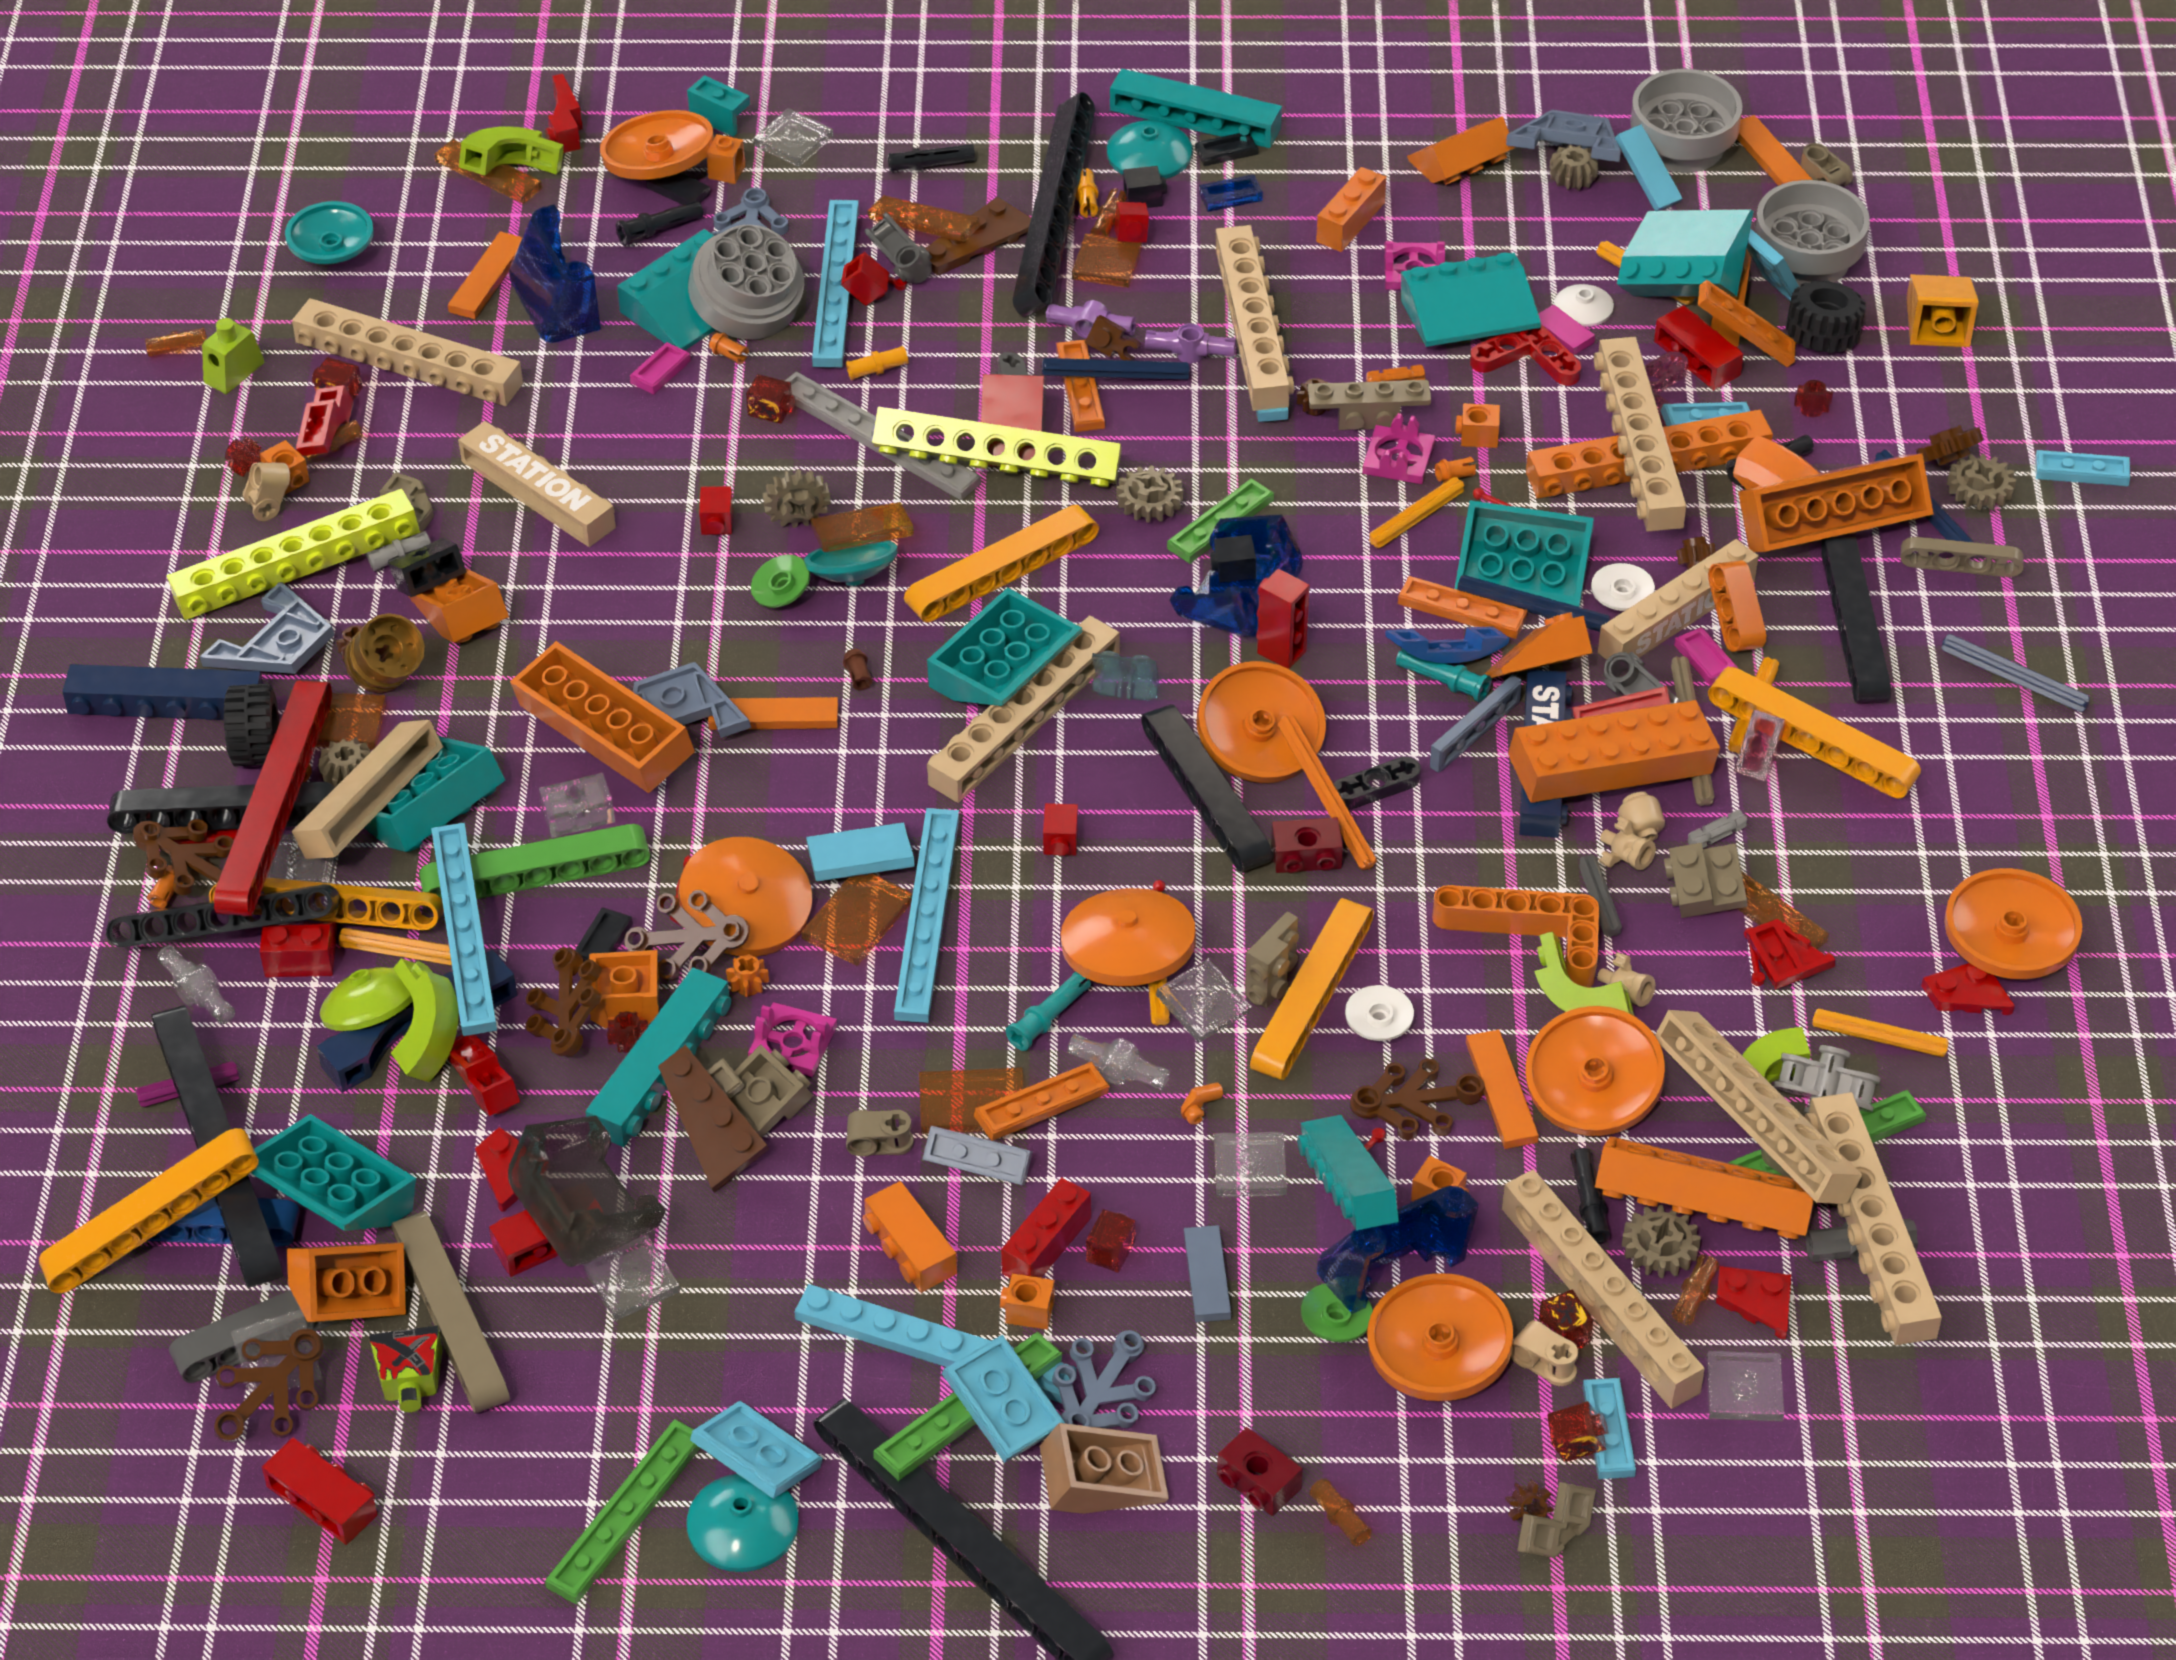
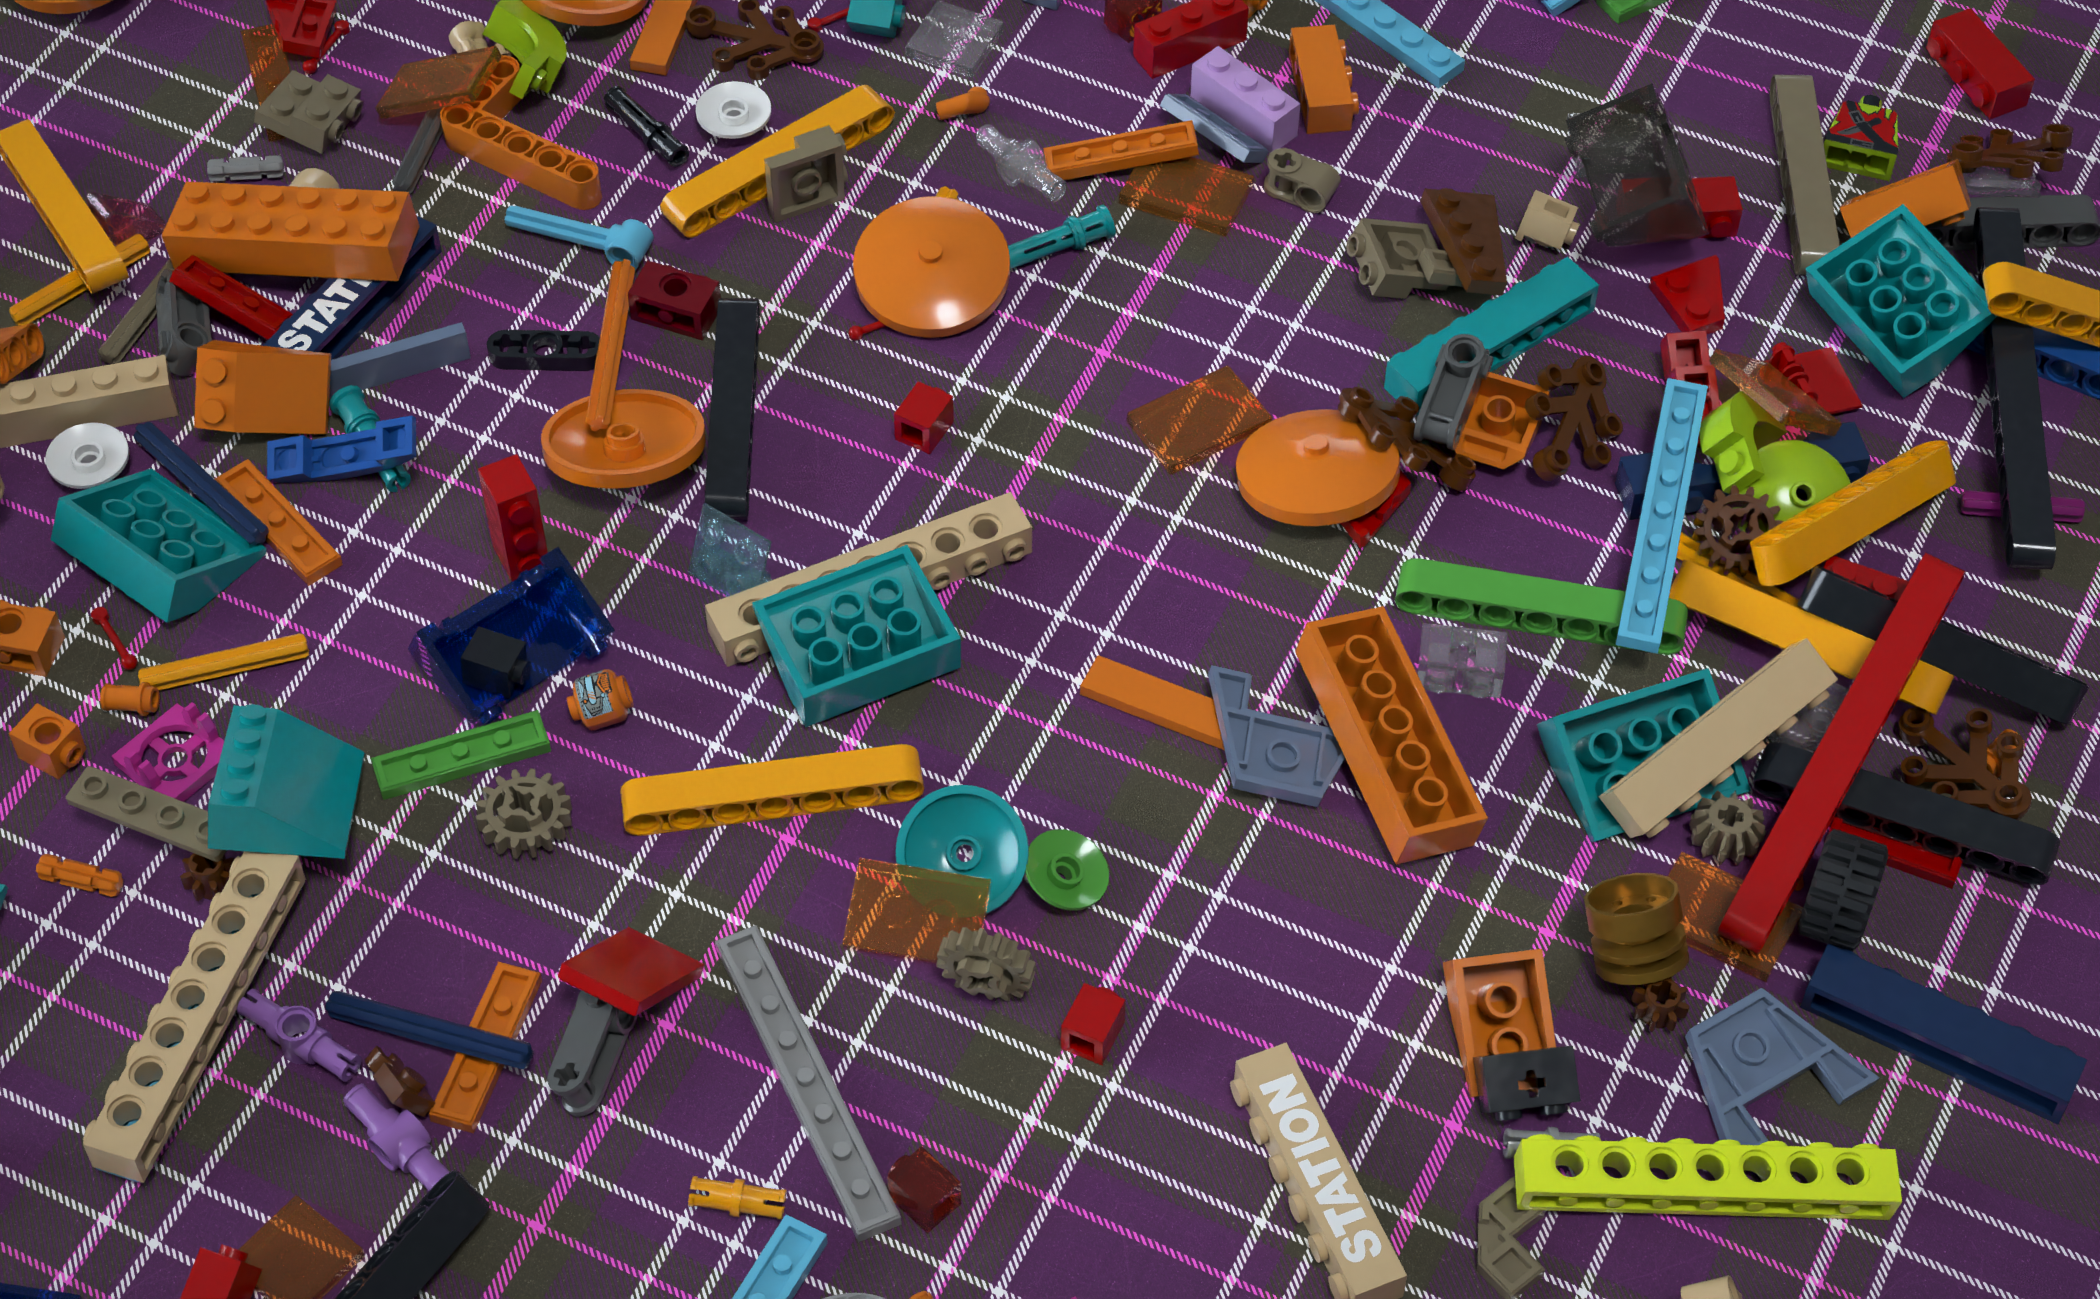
camera: 155 degrees left, 5 degrees up
clear pin [157,945,235,1024] -> none
black tile [575,907,633,962] -> none
clear red gear [607,1011,648,1053] -> none
orange gear [726,954,769,997] -> none
dark pink piece [748,1002,837,1077] -> none
medium azure tile [806,822,914,882] -> none
copper pin [843,649,873,690] -> none
neon yellow brick [872,407,1122,487] -> none
medium azure plate [894,808,959,1023] -> none
clear plate [1156,959,1252,1043] -> none
tan piece [1599,816,1656,870] -> none
dark pink tile [1674,627,1738,686] -> none
none -> teal slope [208,704,365,859]
none -> clear orange tile [375,46,502,119]
none -> medium azure axle [504,206,654,270]
none -> head [567,669,634,730]
none -> black pin [604,86,689,167]
none -> lavender brick [1190,46,1300,153]
none -> dark grey piece [1414,334,1493,450]
none -> tan brick [1515,190,1580,250]
none -> reddish brown gear [1692,485,1784,577]
none -> clear orange tile [1709,348,1842,436]
none -> light orange beam [1750,440,1957,586]
none -> red hinge [1757,342,1863,424]

